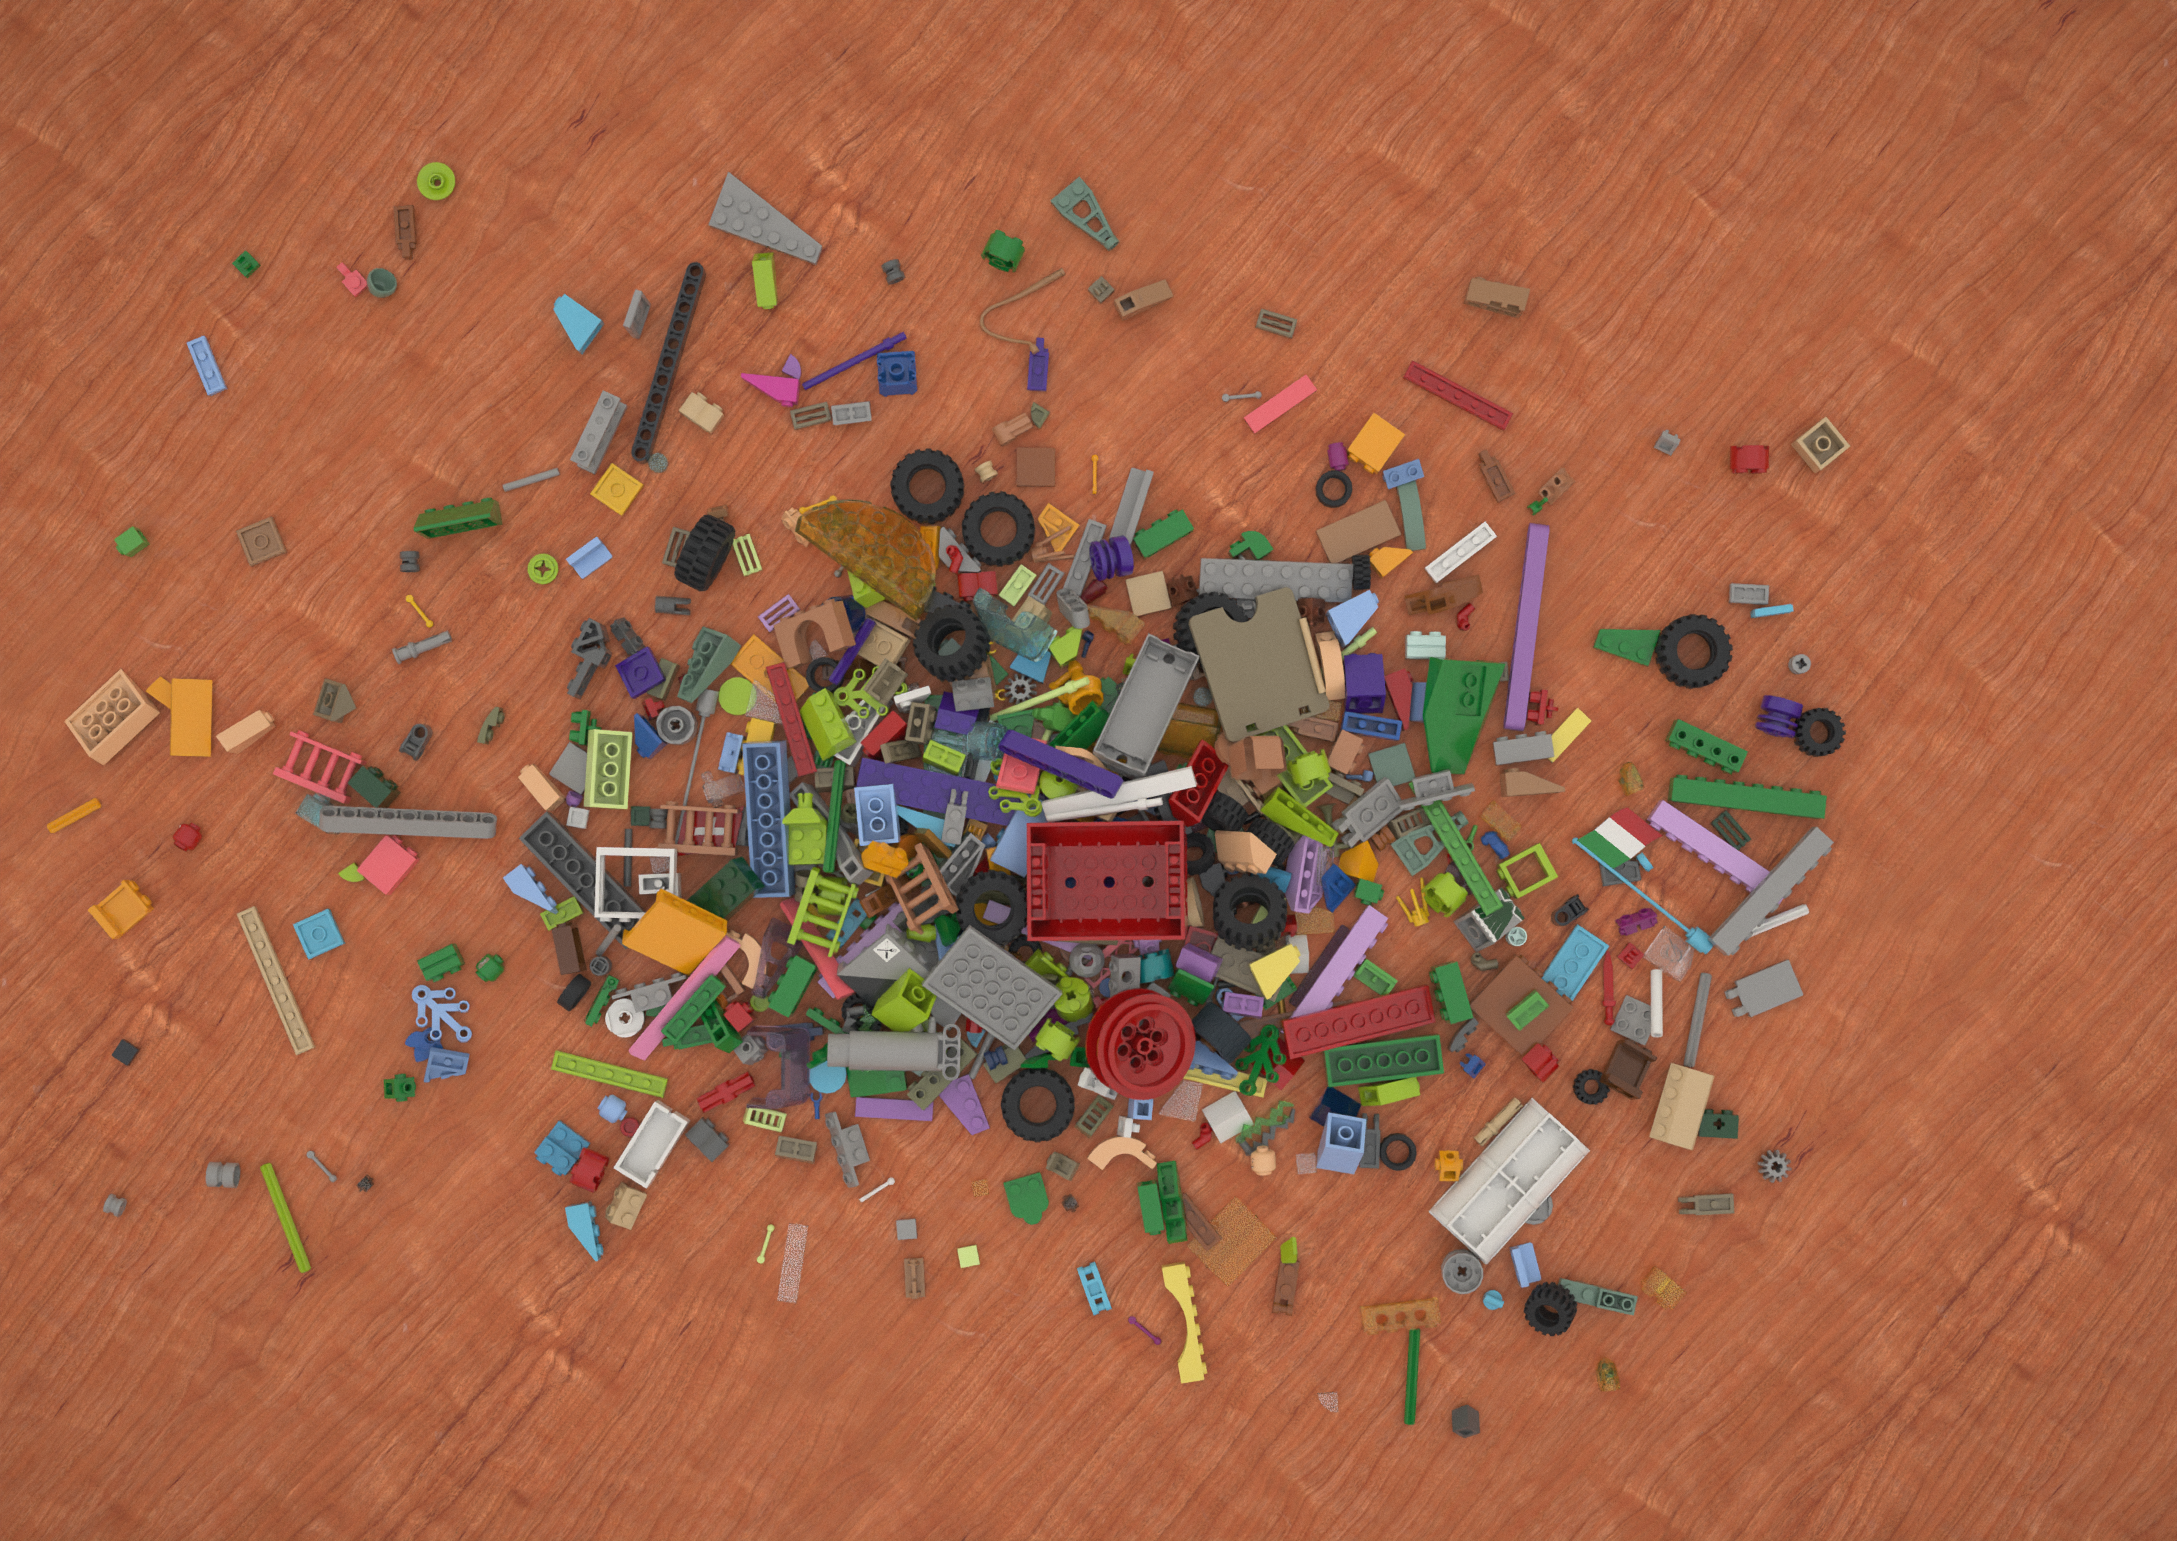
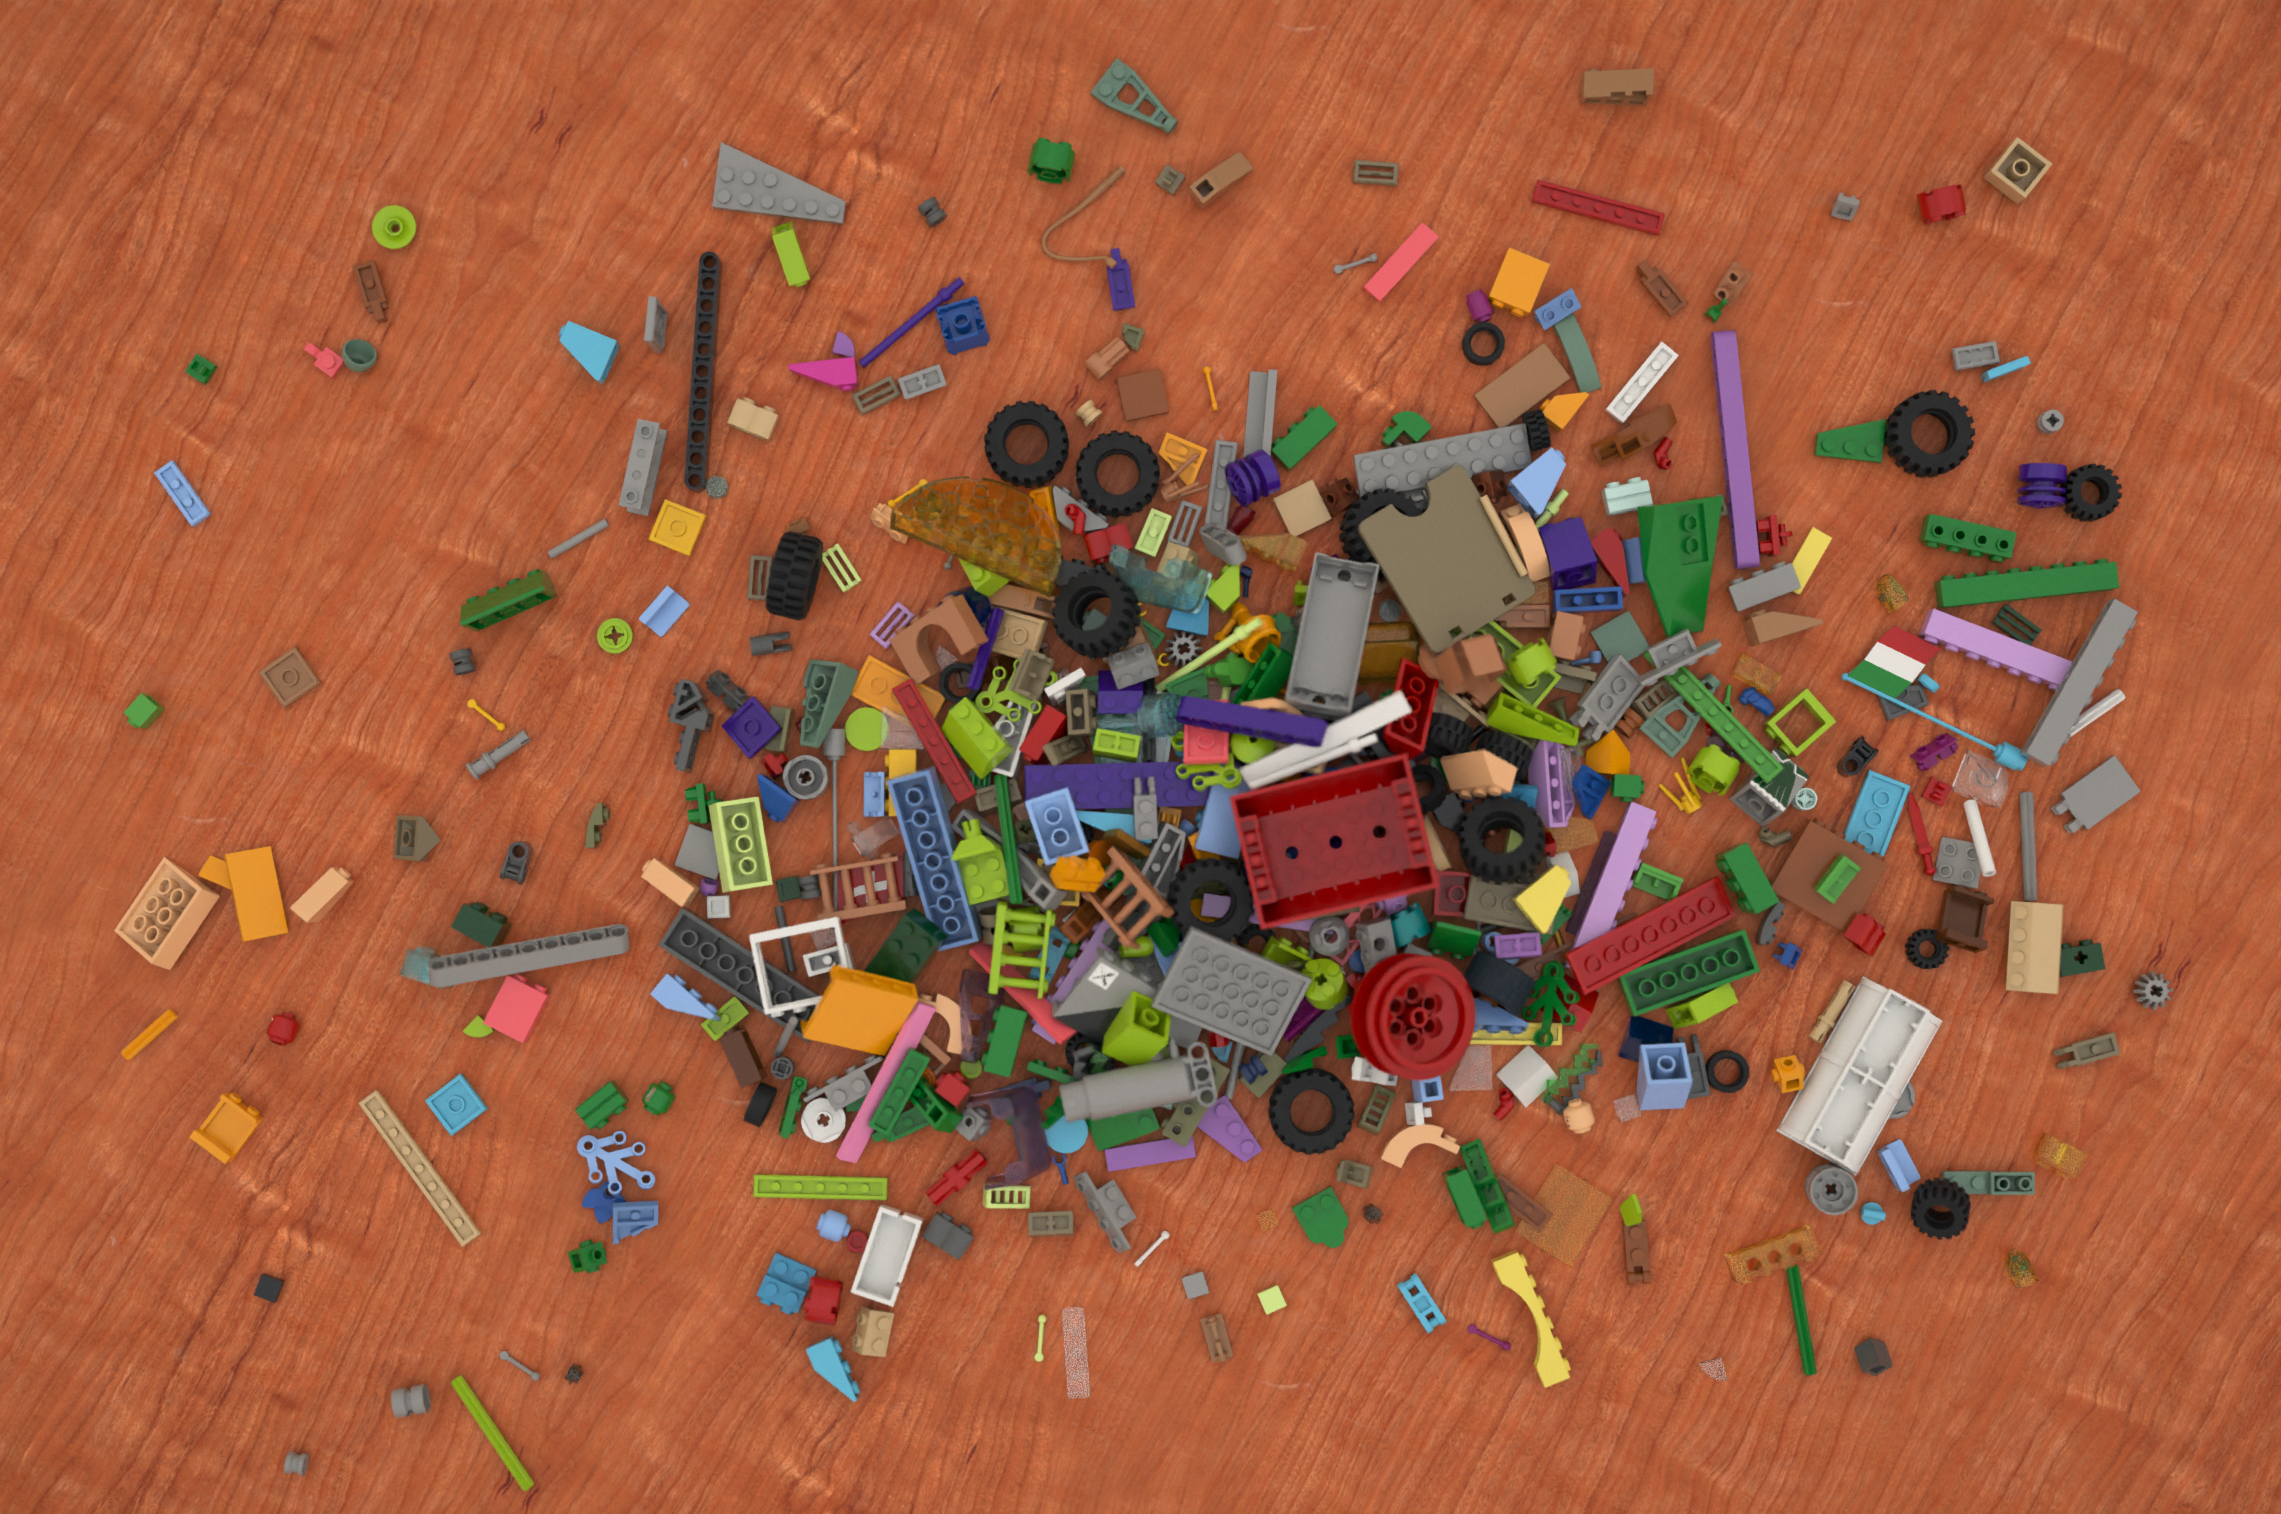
camera: 10 degrees left, 0 degrees up
coral fence [273,730,366,804] -> none
lime brick [1035,1018,1081,1061] -> none
medium lavender hinge [1176,943,1223,983] -> none

